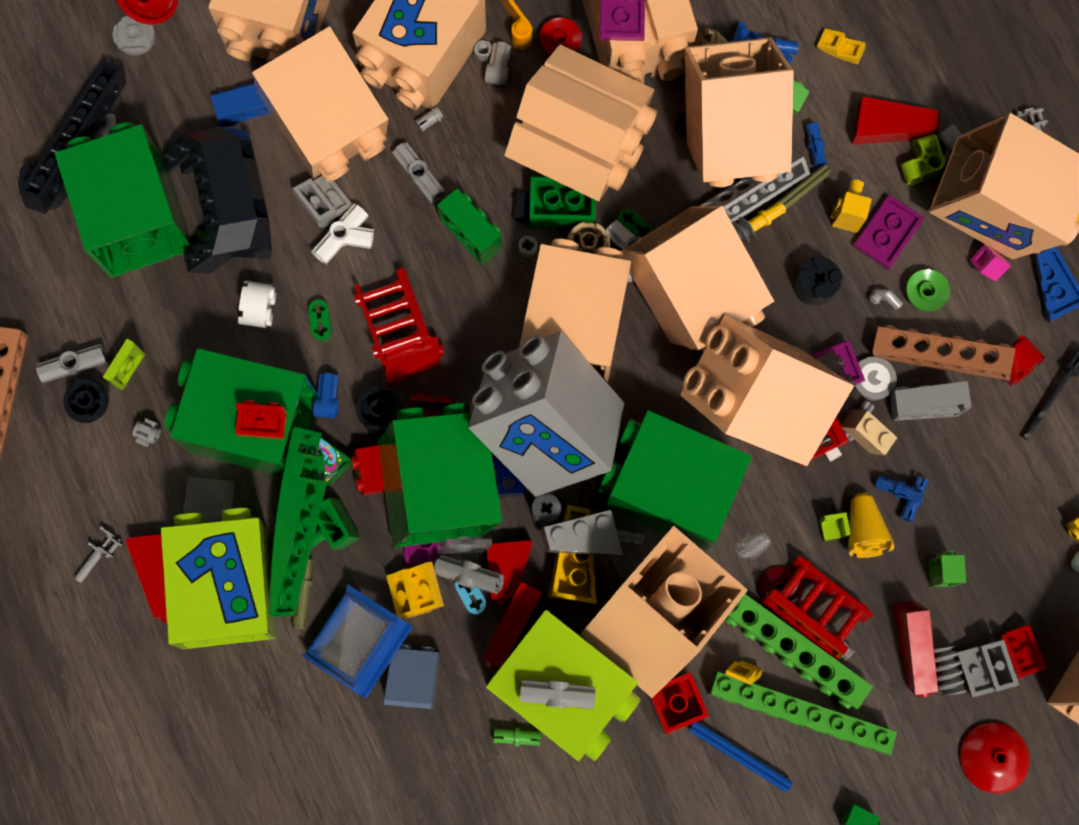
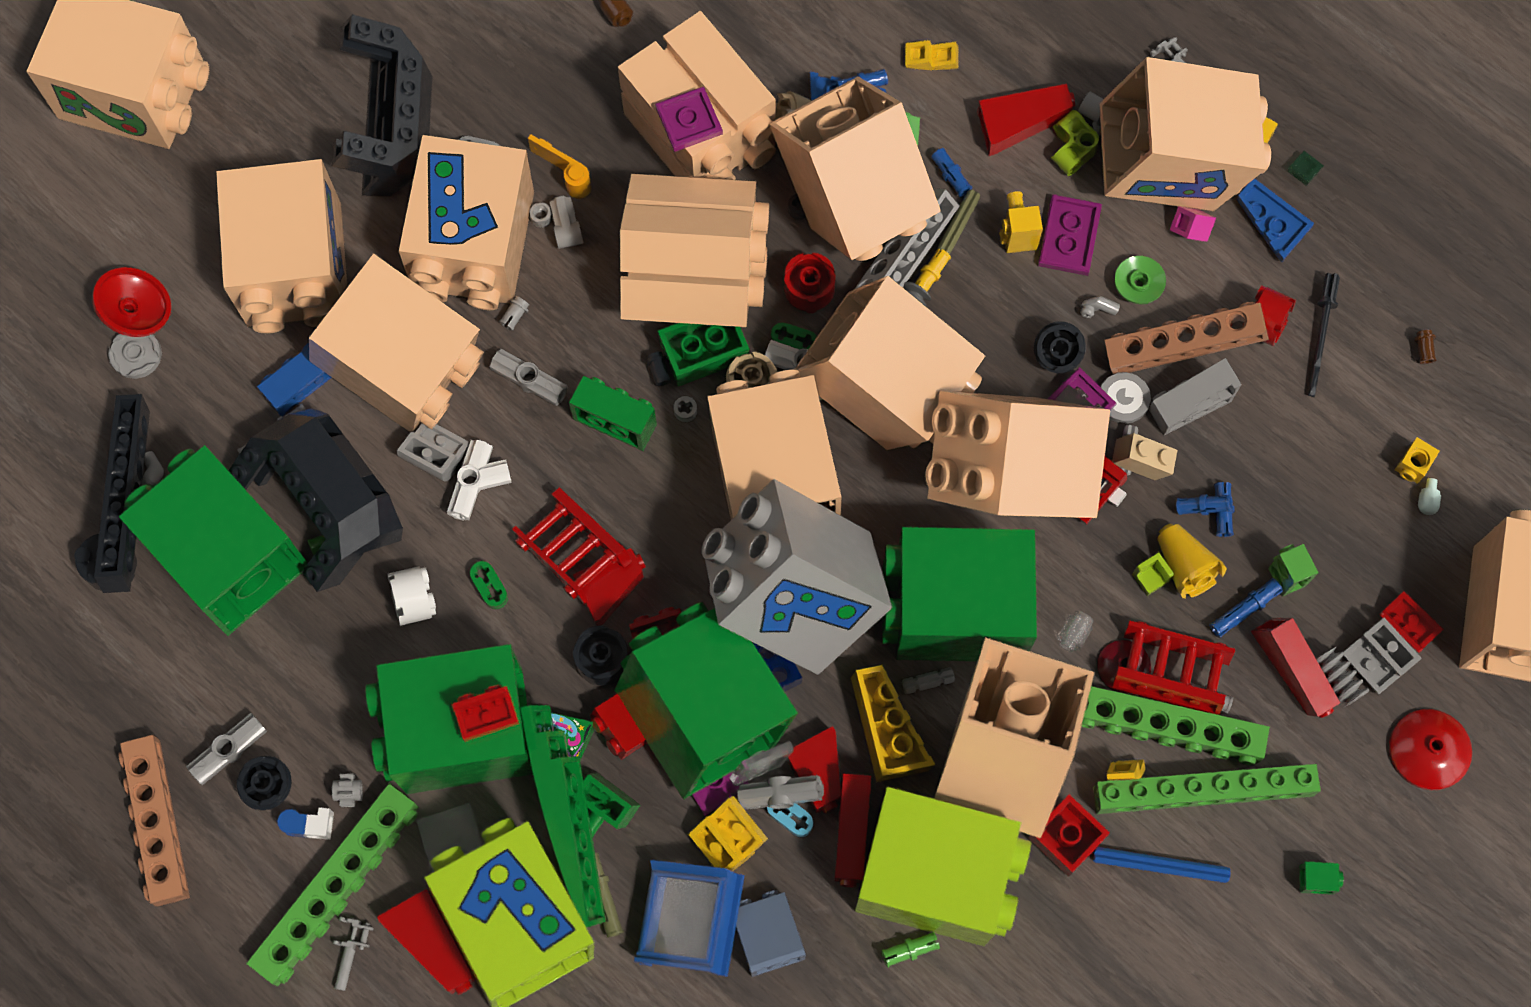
camera: 20 degrees left, 5 degrees down
lime tile [103,339,145,391] -> none
blue piece [313,373,339,418] -> none
light grey piece [520,680,595,709] -> none
dark grey piece [532,494,561,528] -> none
red dish [540,17,582,55] -> none
light grey wedge [540,510,623,557] -> none
black brick [794,255,843,306] -> none
none -> bright green brick [246,784,419,986]
none -> leg [277,808,334,840]
none -> red brick [784,253,836,313]
none -> black cone [1034,321,1086,373]
none -> blue pin [1209,578,1283,638]

